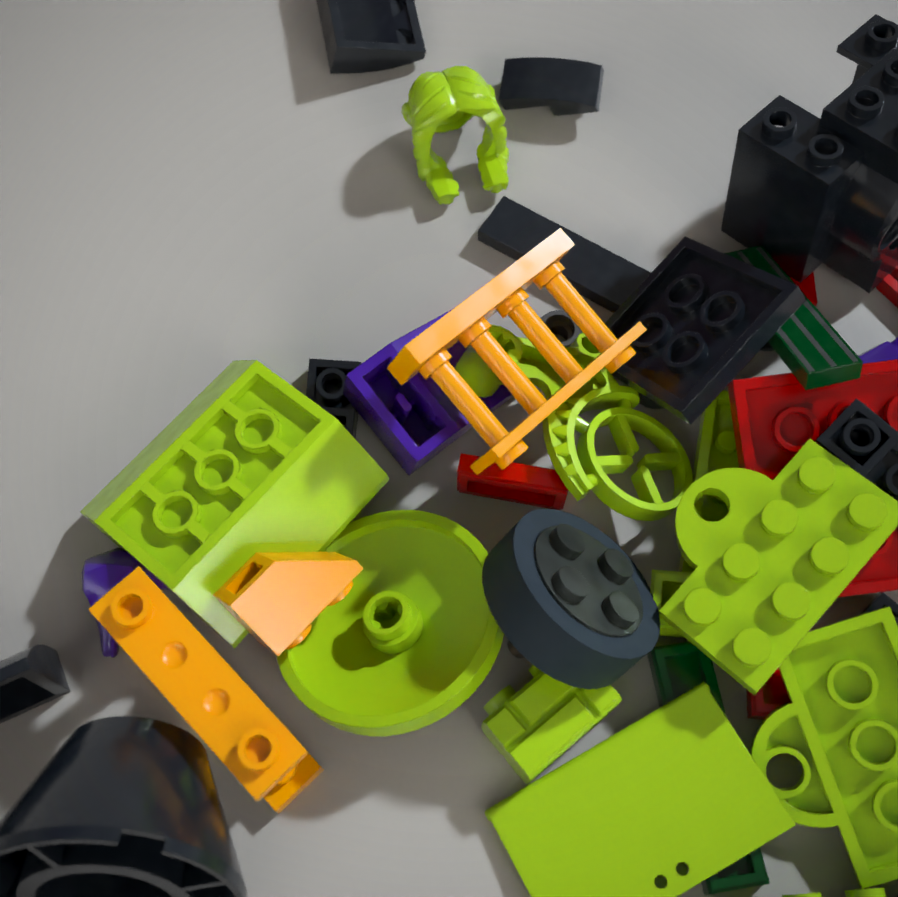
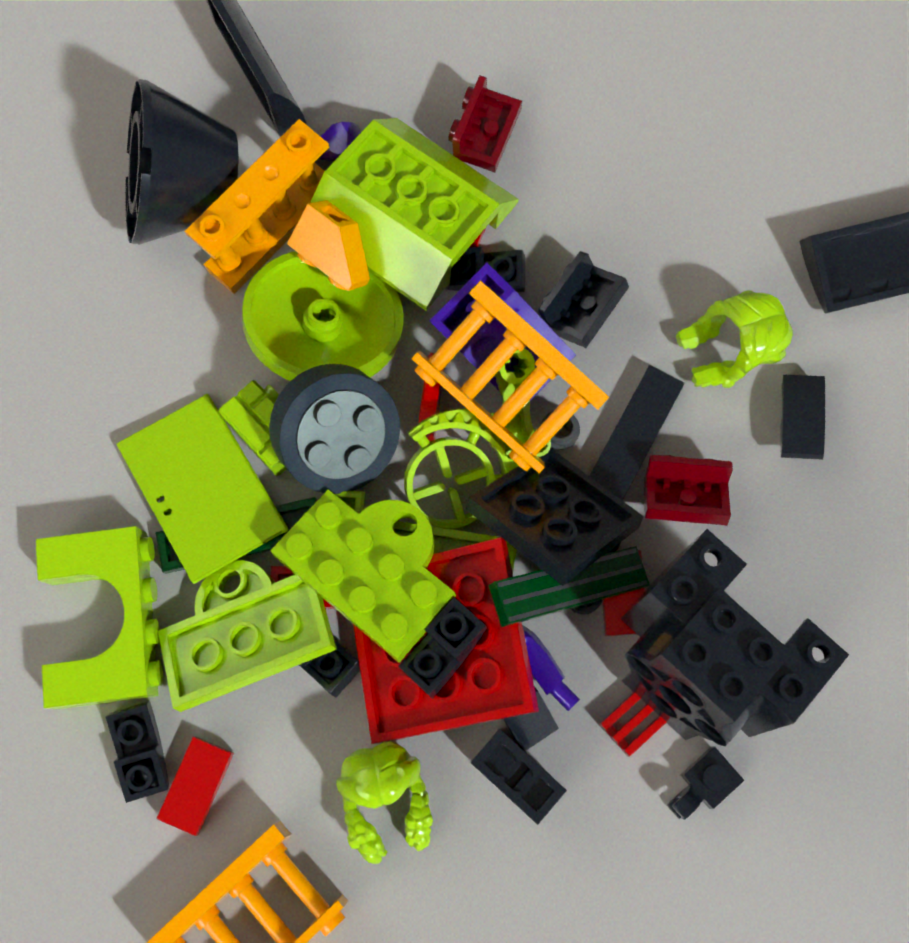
camera: 90 degrees right, 10 degrees up
none -> dark red bracket [448,75,522,173]
none -> black bracket [538,251,629,348]
none -> dark red bracket [644,455,733,526]

